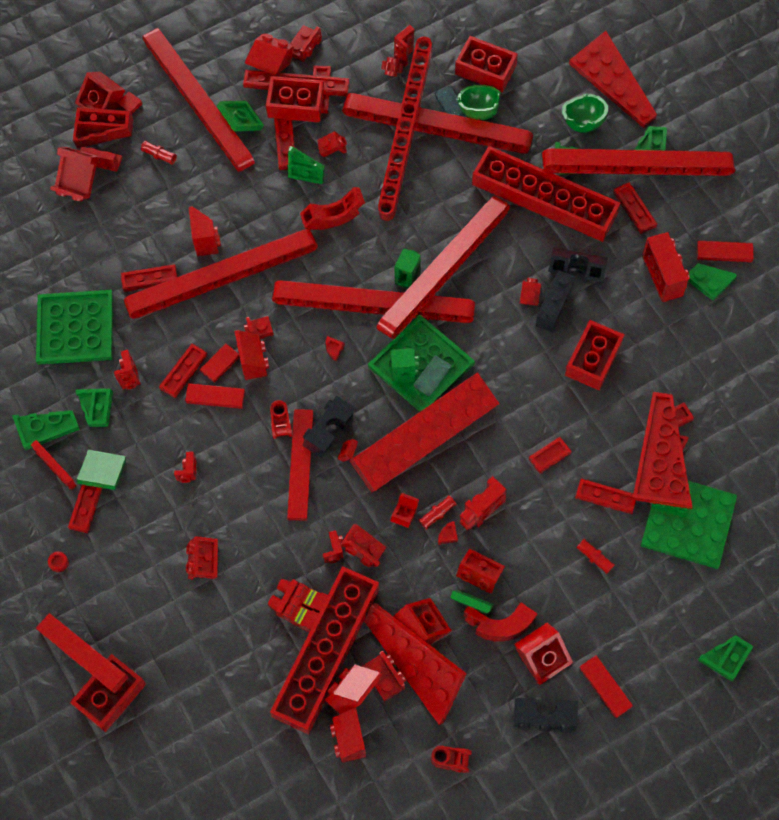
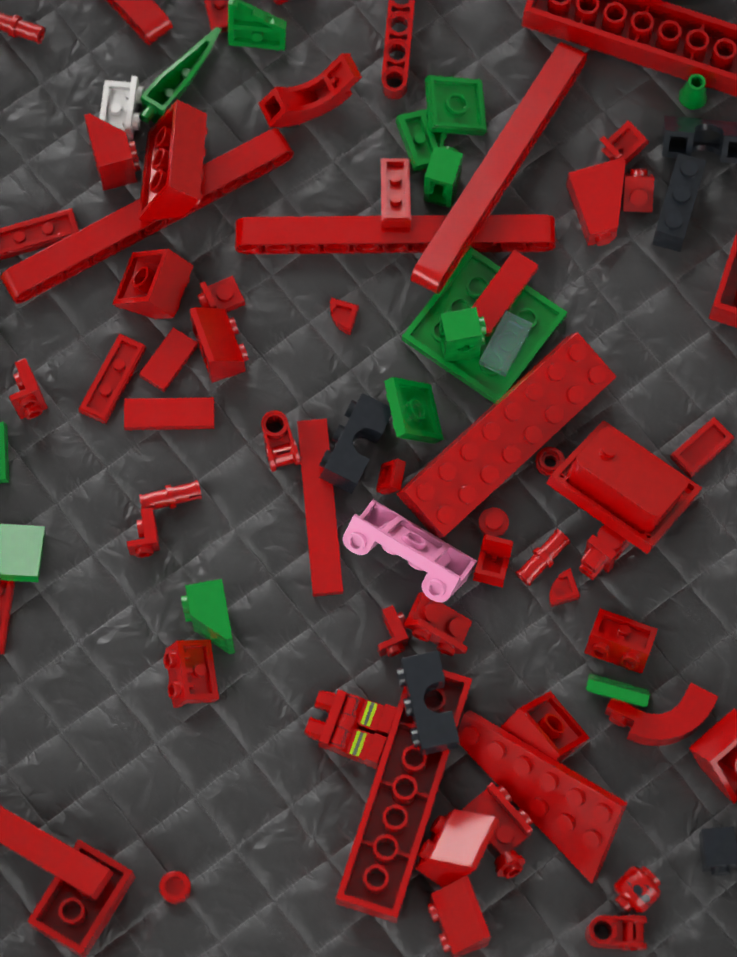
camera: 10 degrees left, 5 degrees up
none -> white bracket [100,76,144,140]
none -> red slope [112,248,194,319]
none -> red slope [138,99,208,221]
none -> red pin [138,480,202,510]
none -> green piece [139,27,221,123]
none -> red tile [159,871,191,904]
none -> green slope [181,579,235,654]
none -> bright pink piece [342,499,477,602]
none -> tile [381,158,411,228]
none -> green plate [384,377,444,444]
none -> green wing [395,109,447,171]
none -> black arch [396,650,459,756]
none -> green tile [425,75,487,136]
none -> red tile [472,250,539,337]
none -> red plate [478,507,509,537]
none -> red plate [494,850,525,879]
none -> red plate [535,447,565,477]
none -> red piece [546,420,702,554]
none -> red slope [566,157,626,246]
none -> red bracket [599,120,650,165]
none -> red head [614,866,661,913]
none -> green cone [678,74,707,110]

